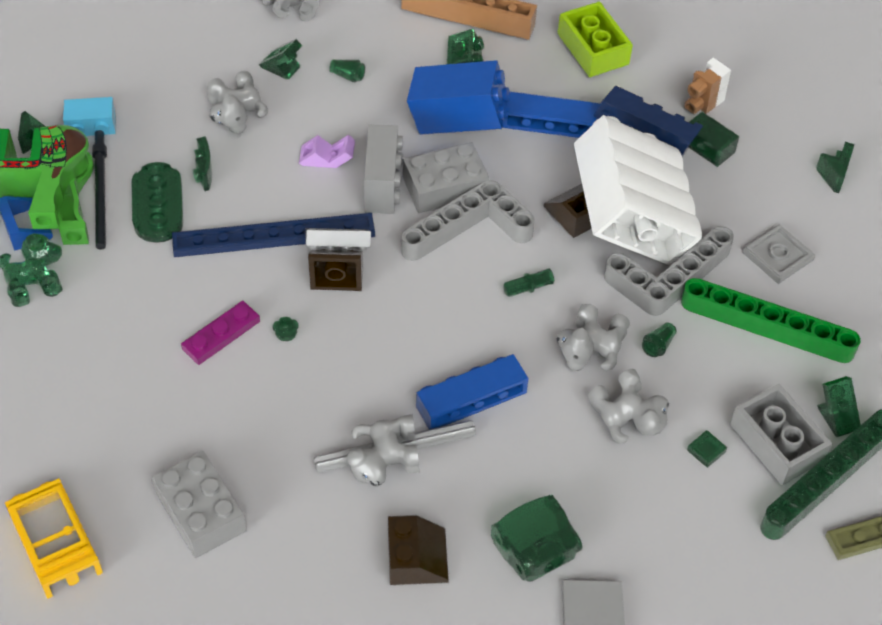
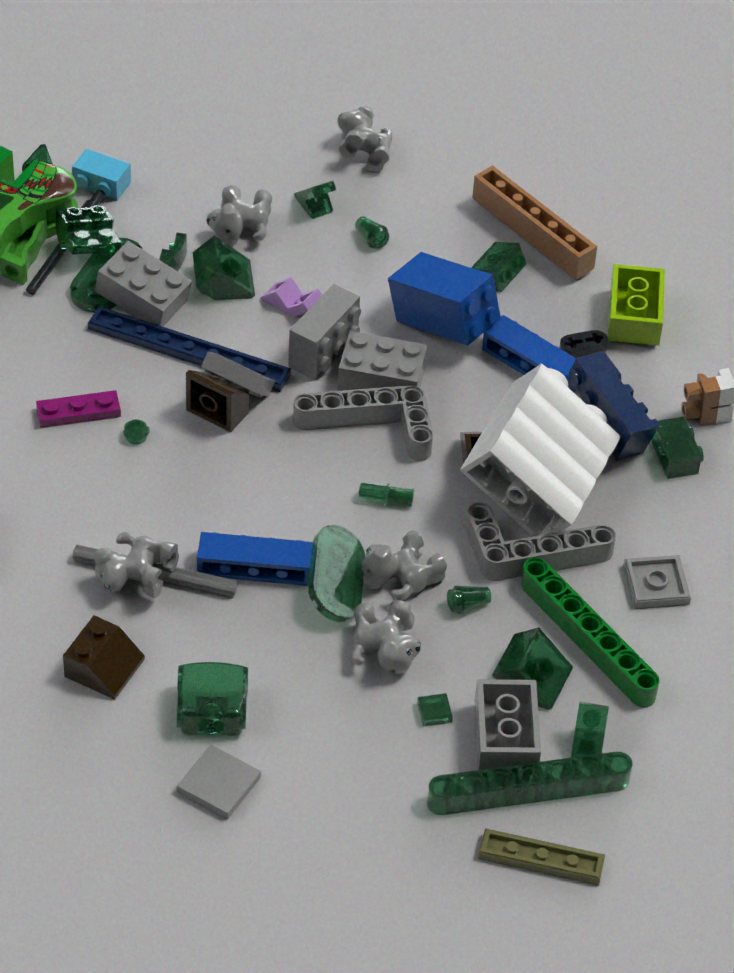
camera: 30 degrees right, 5 degrees down
none -> clear green brick [56,205,122,255]
none -> light grey brick [95,241,192,327]
none -> clear green slope [192,235,255,300]
none -> clear green tile [308,525,366,622]
none -> clear green slope [492,627,573,710]
none -> black beam [559,330,608,359]

